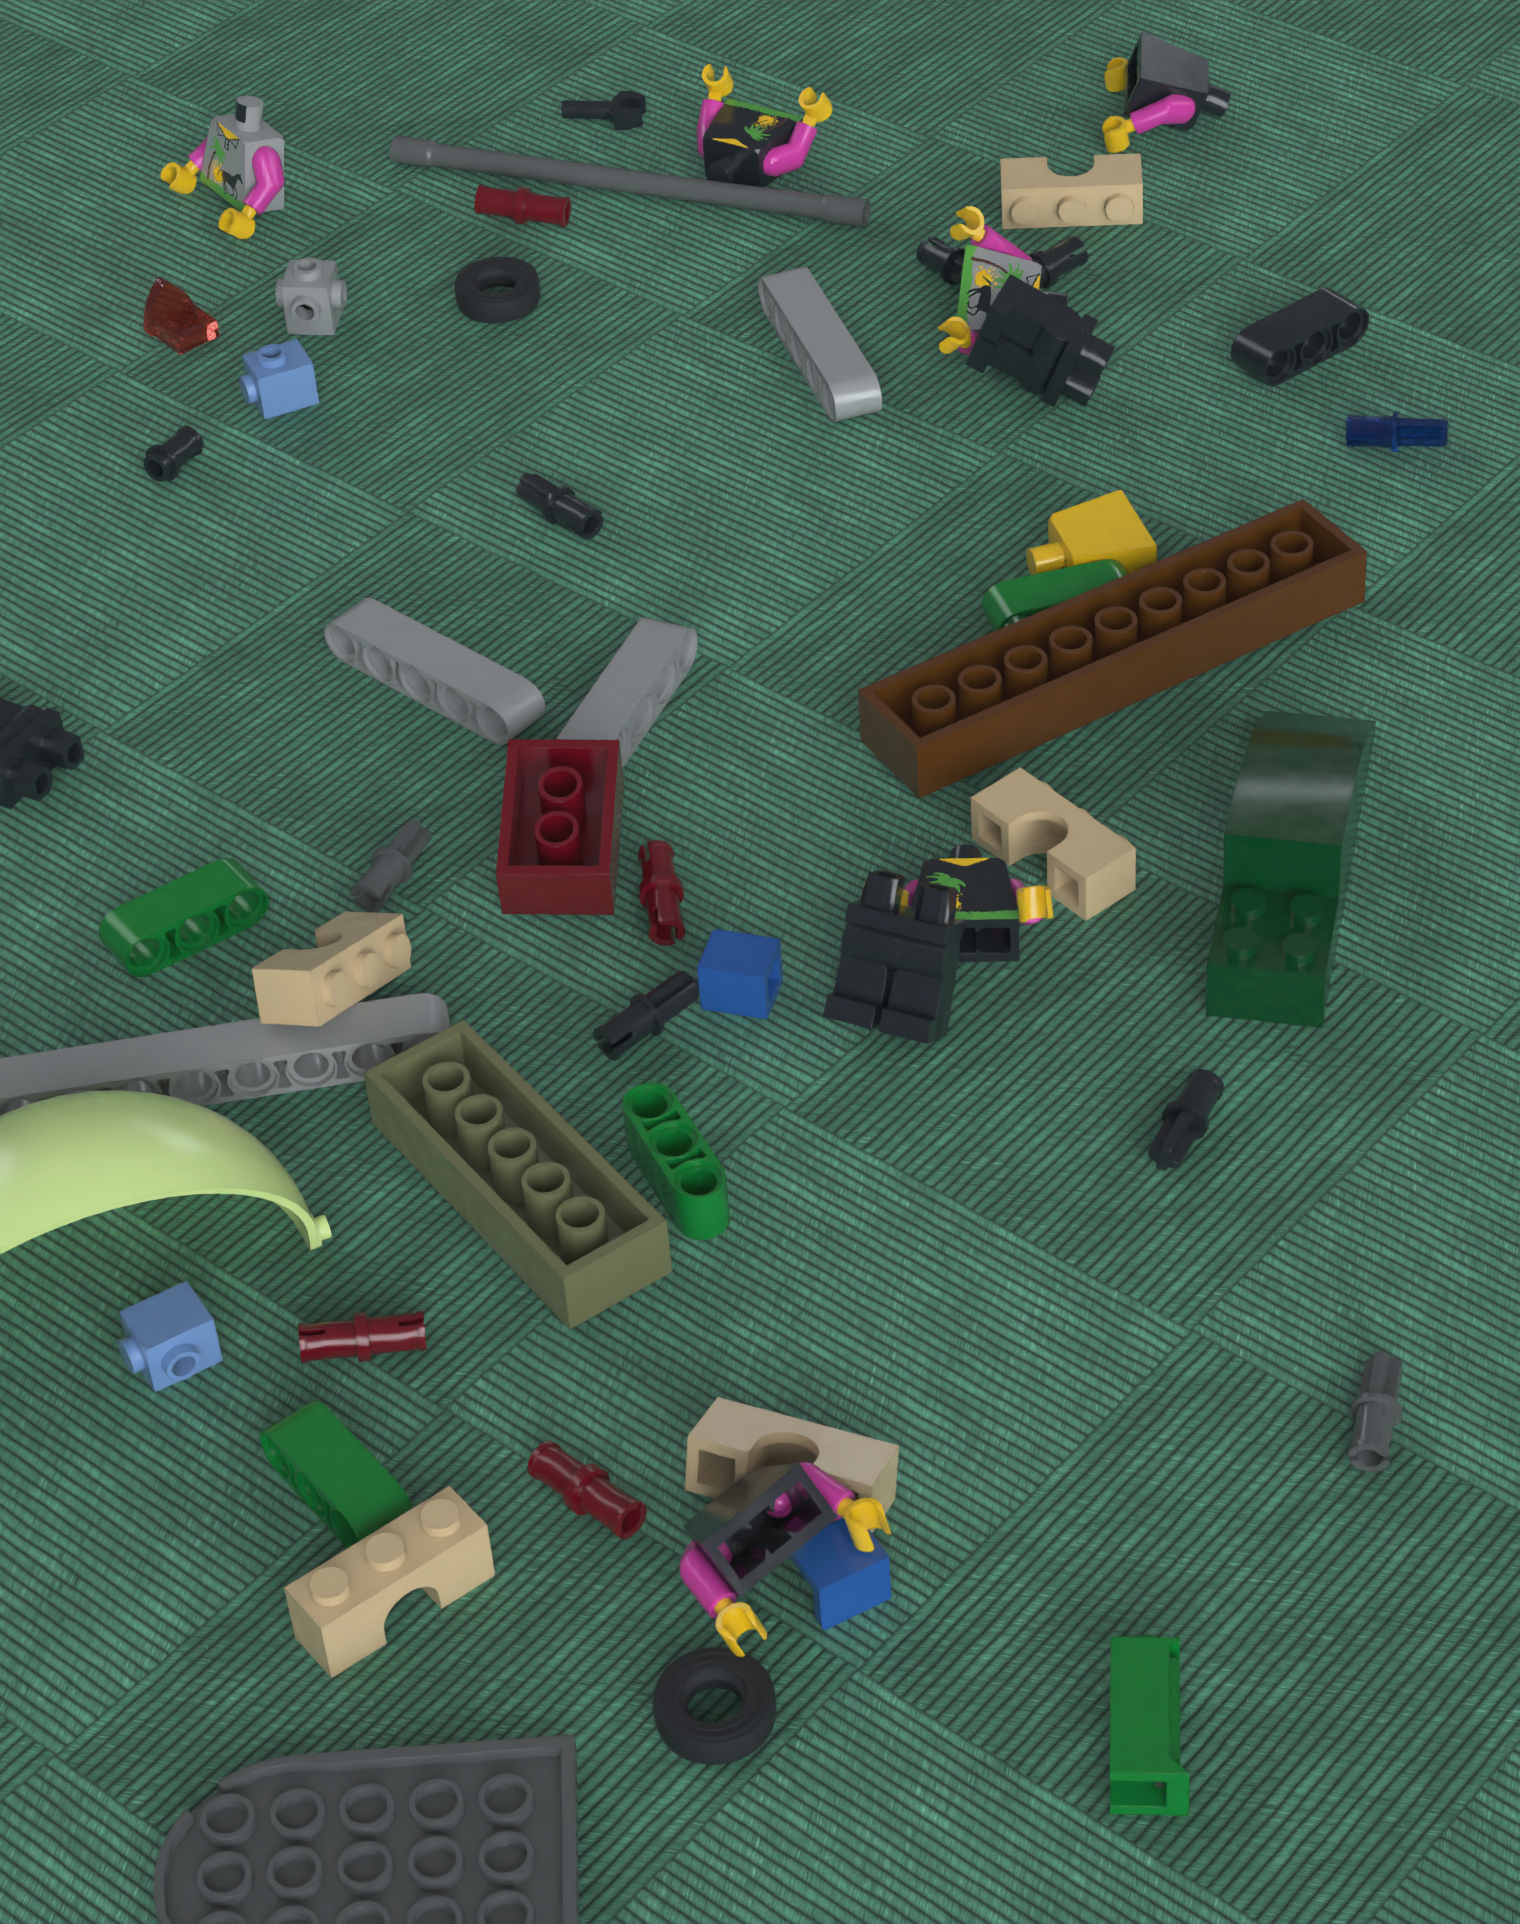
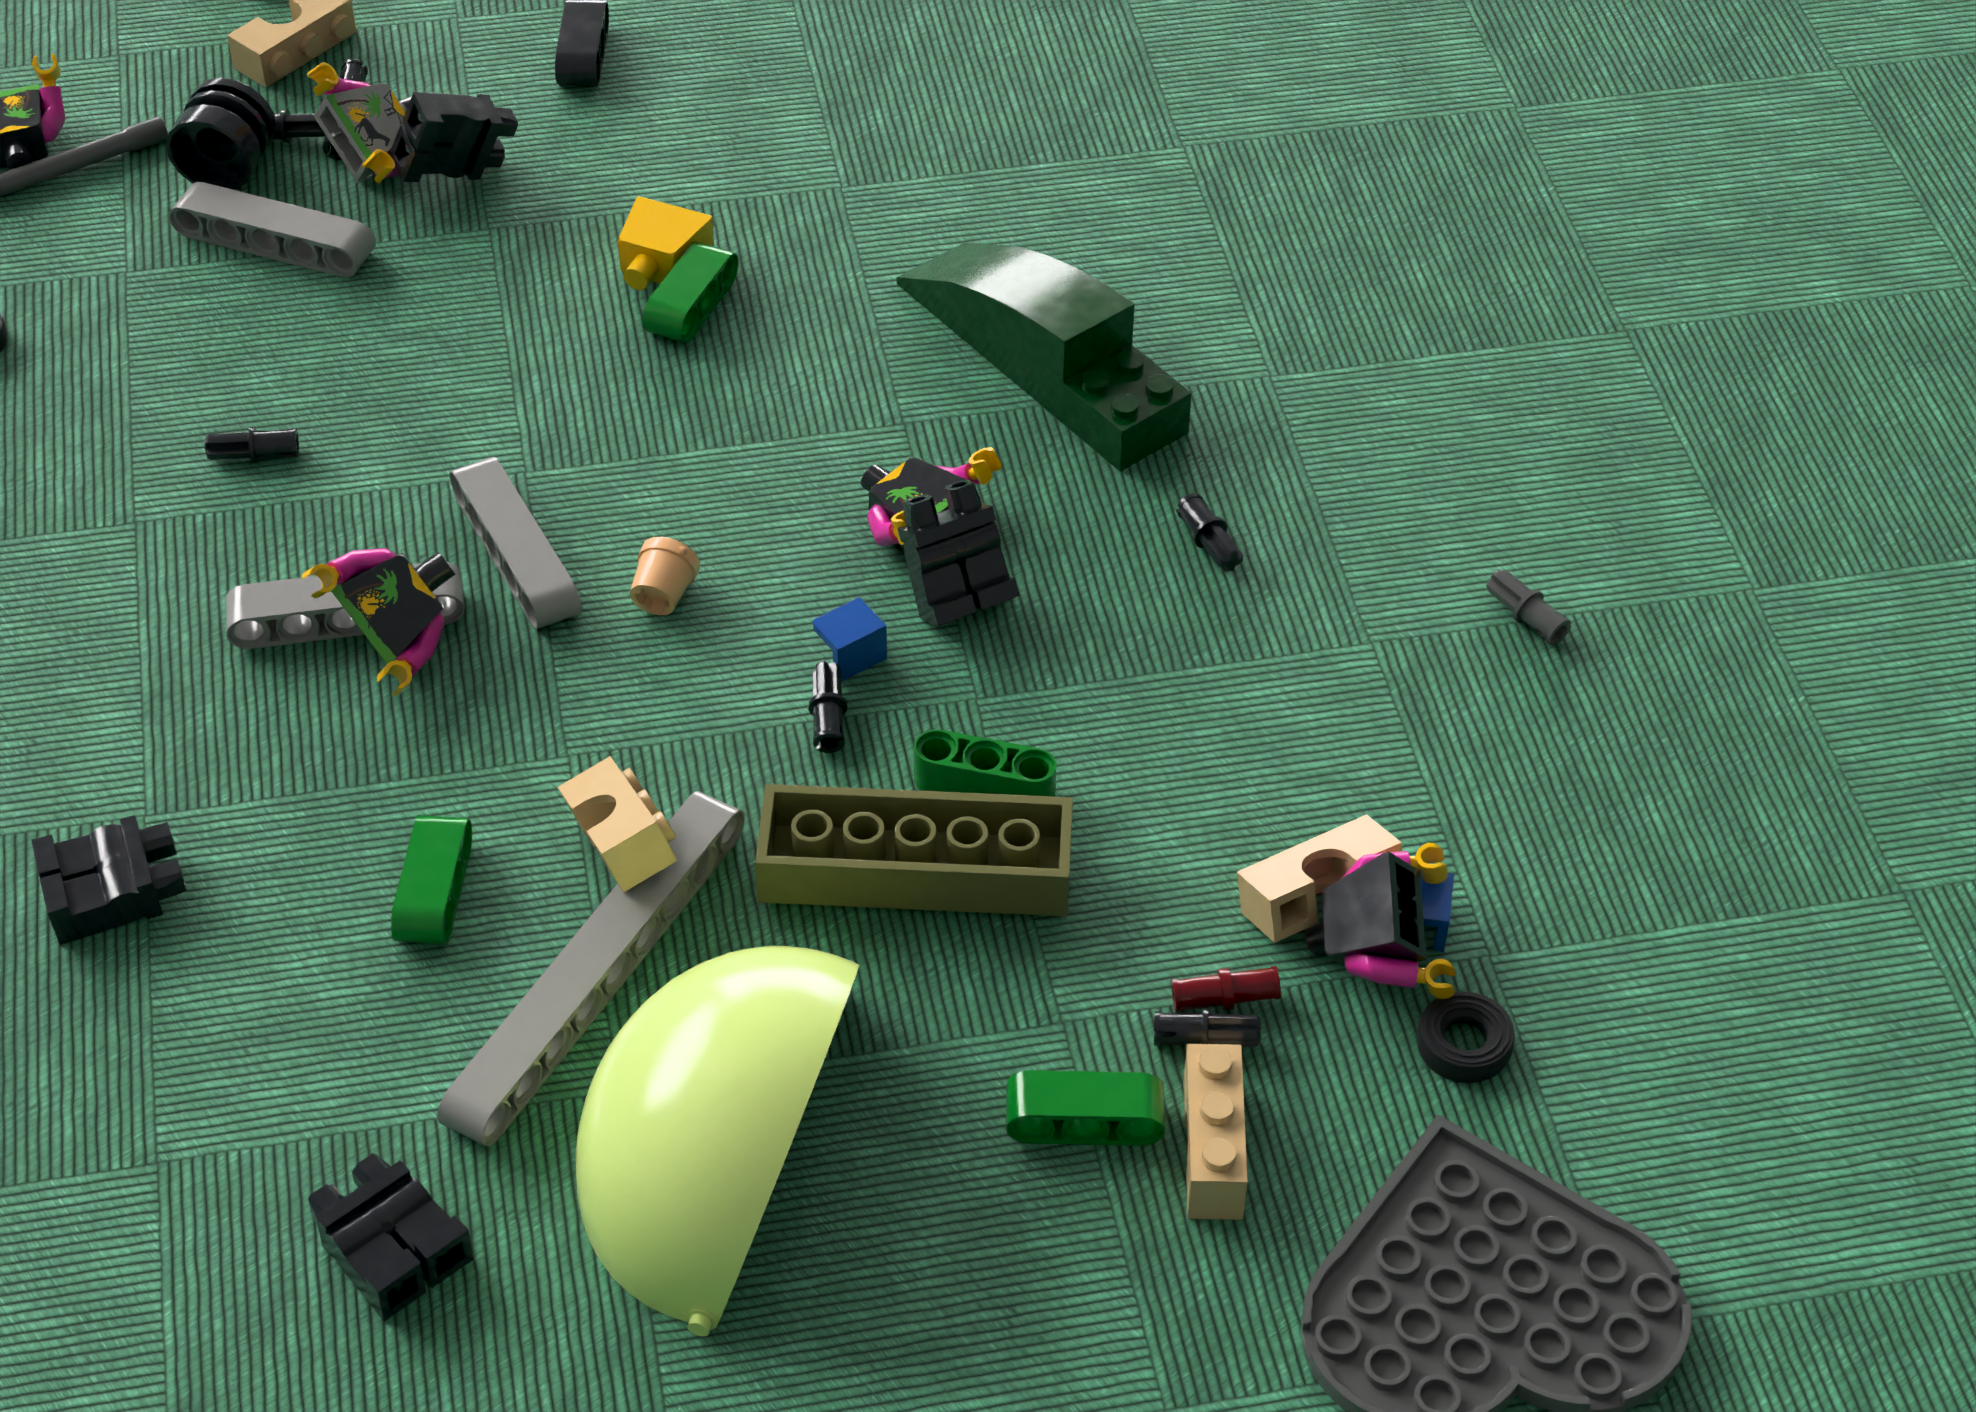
camera: 55 degrees left, 5 degrees up
medium blue brick [117,1281,223,1392] -> none
dark red pin [298,1310,427,1364] -> none
dark grey axle [350,820,431,913] -> none
dark red brick [496,739,624,915] -> none
dark red pin [638,840,685,946] -> none
reddish brown brick [858,499,1367,798] -> none
tan arch [970,767,1136,921] -> none
green window [1110,1634,1190,1816] -> none
clear blue axle [1346,411,1449,452] -> none
none -> black wheel [166,78,276,190]
none -> torso [302,548,456,696]
none -> light nougat piece [630,537,700,615]
none -> black axle [1154,1008,1261,1047]

